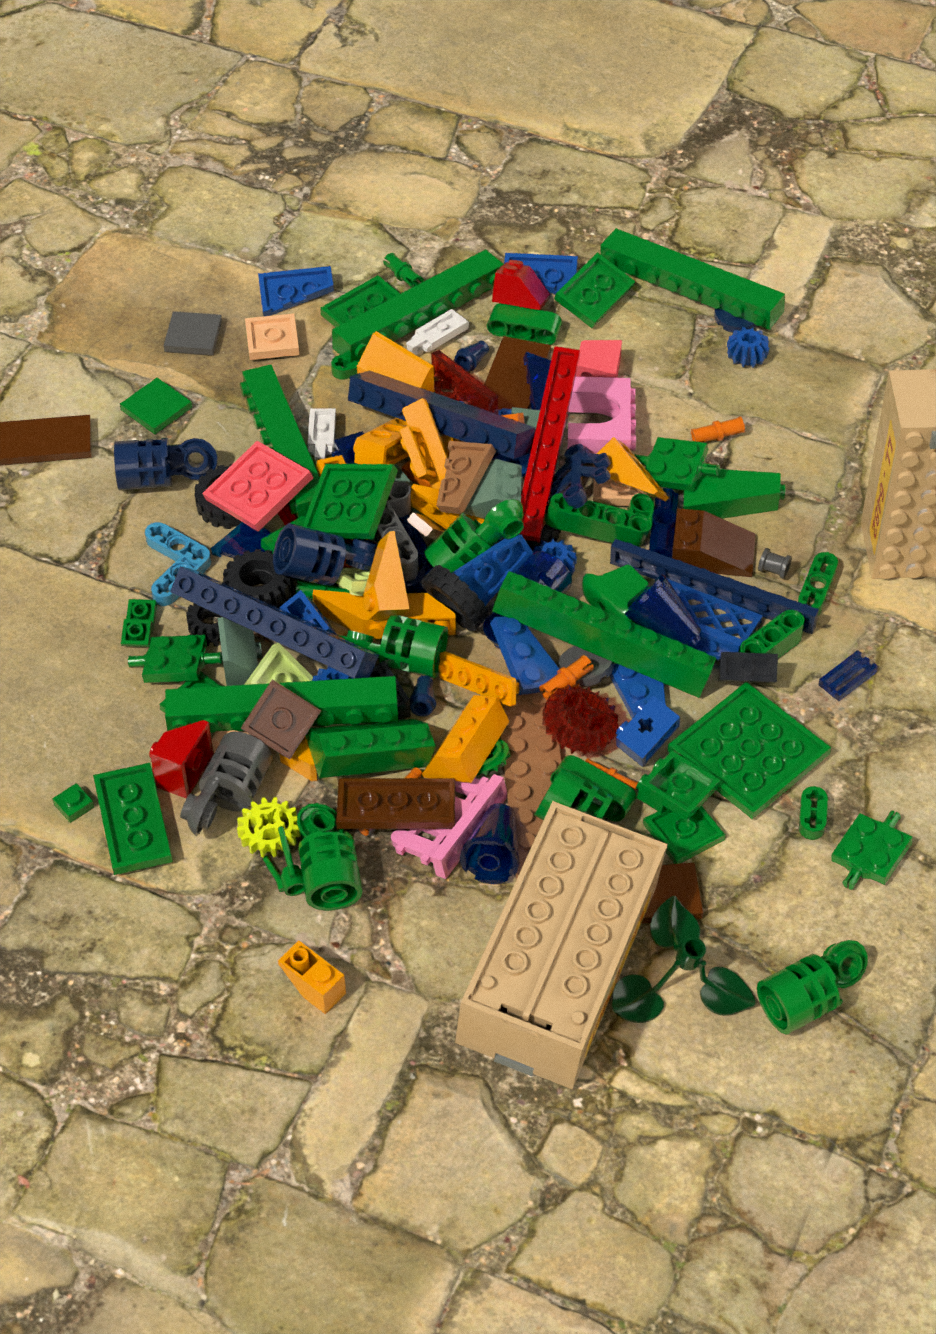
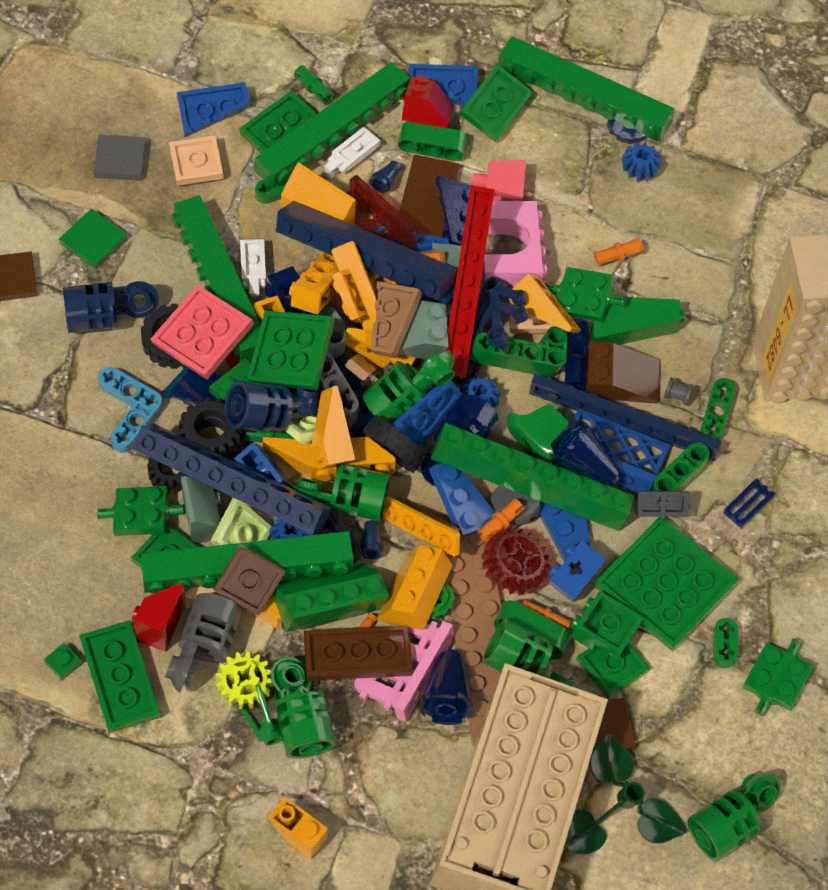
camera: 10 degrees left, 10 degrees up
green slope [121,599,157,647] -> none

